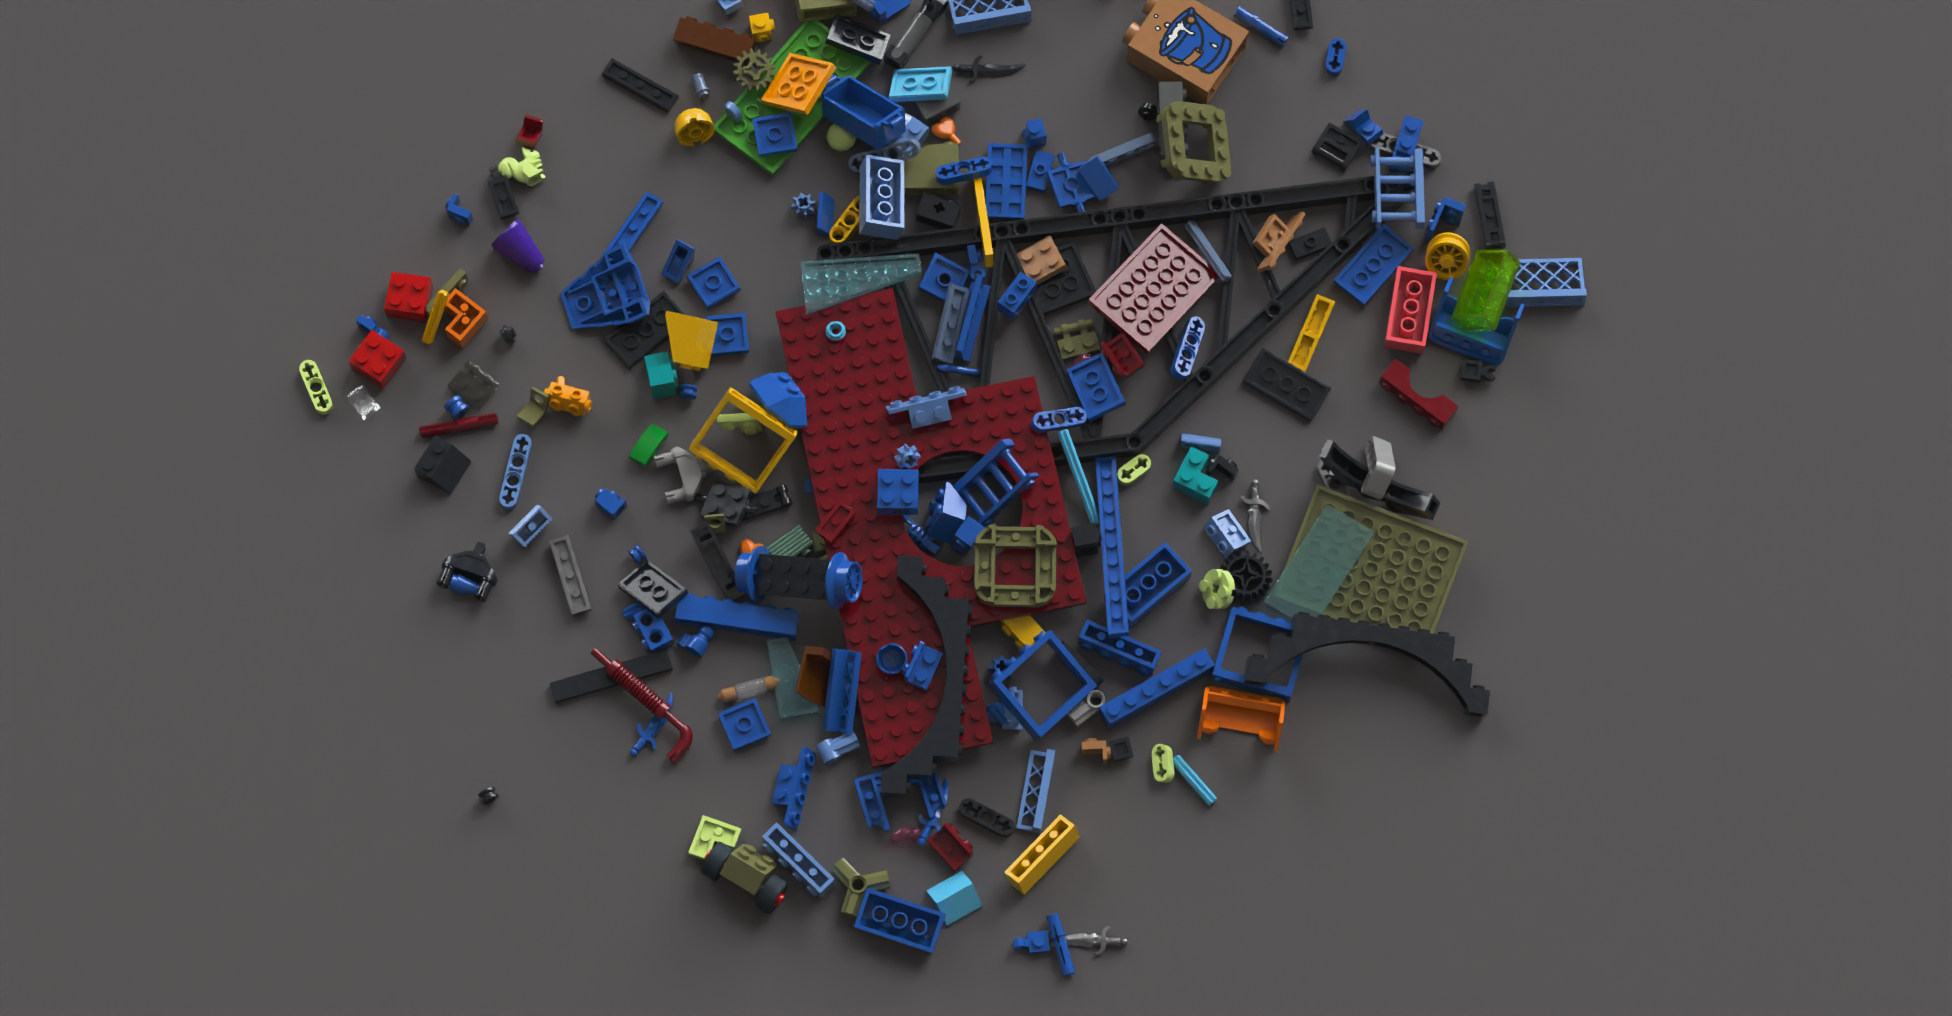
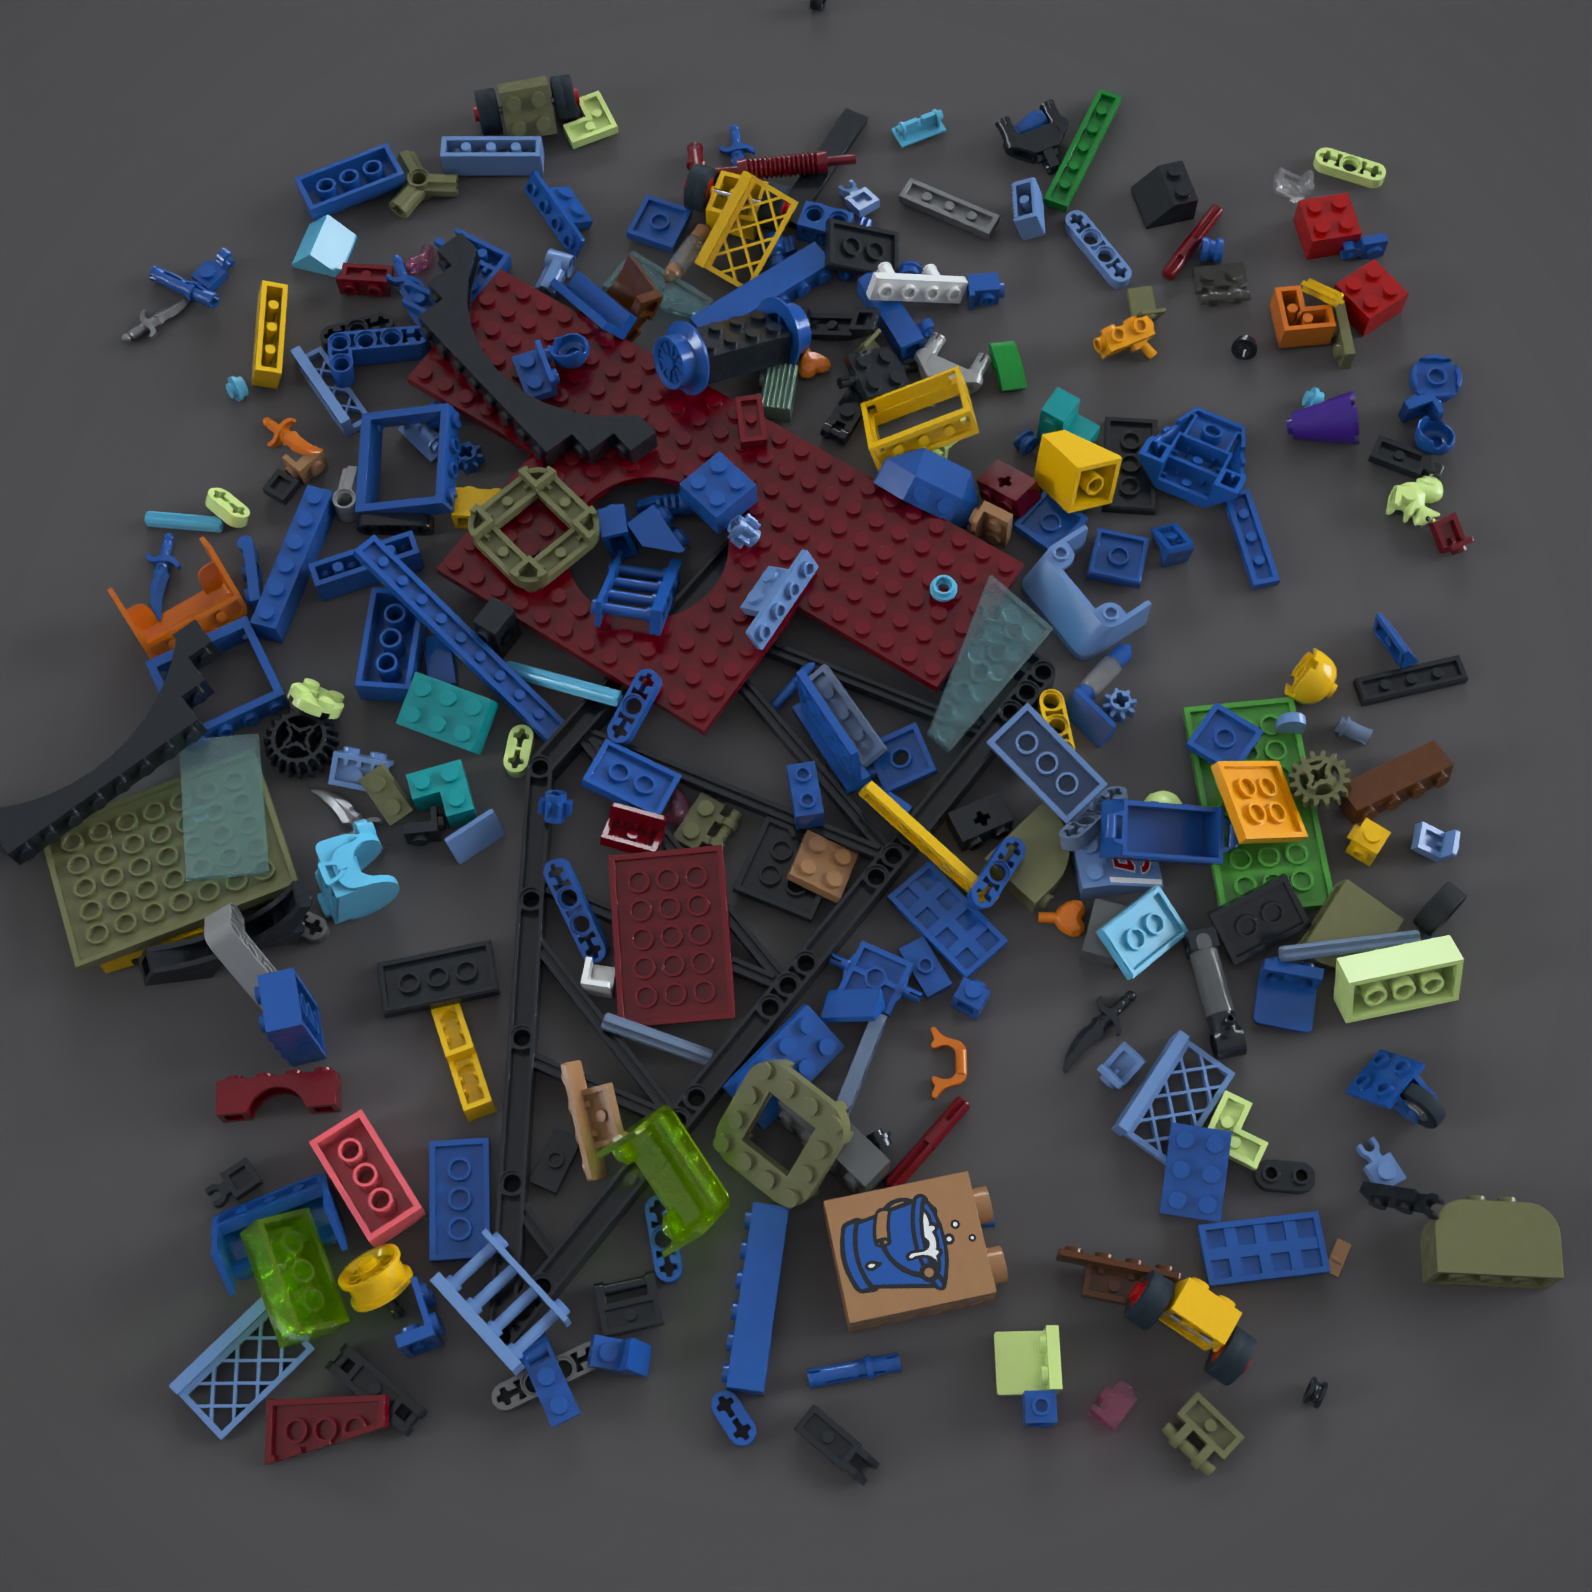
camera: 140 degrees right, 5 degrees down
none -> blue piece [146,533,182,621]
none -> medium azure plate [226,376,248,402]
none -> blue plate [237,535,264,611]
none -> blue brick [254,968,327,1067]
none -> orange piece [262,417,323,455]
none -> dark red wing [265,1395,389,1465]
none -> medium azure animal [315,819,400,924]
none -> blue beam [328,325,431,388]
none -> olive plate [359,764,416,826]
none -> teal brick [396,672,500,755]
none -> blue slope [425,635,458,686]
none -> blue gear [537,790,573,824]
none -> white panel [580,957,616,998]
none -> clear neon green windscreen [597,1105,730,1257]
none -> blue beam [645,1195,683,1285]
none -> brick [684,163,791,240]
none -> yellow fence [694,171,799,288]
none -> blue brick [721,1202,790,1396]
none -> blue plate [722,1004,845,1130]
none -> medium blue plate [838,179,880,218]
none -> blue brick [857,271,935,362]
none -> white plate [866,262,968,304]
none -> dark red axle [884,1096,970,1188]
none -> medium azure hinge [891,109,946,148]
none -> orange helmet [931,1027,967,1100]
none -> medium nougat bracket [968,500,1013,547]
none -> dark red brick [976,459,1041,518]
none -> medium blue windscreen [1021,525,1152,661]
none -> green plate [1043,88,1122,213]
none -> clear piece [1078,644,1132,700]
none -> medium blue bracket [1097,1042,1147,1089]
none -> medium azure plate [1302,387,1324,408]
none -> blue slope [1373,612,1418,669]
none -> blue tile [1408,354,1463,402]
none -> blue hair [1414,416,1456,455]

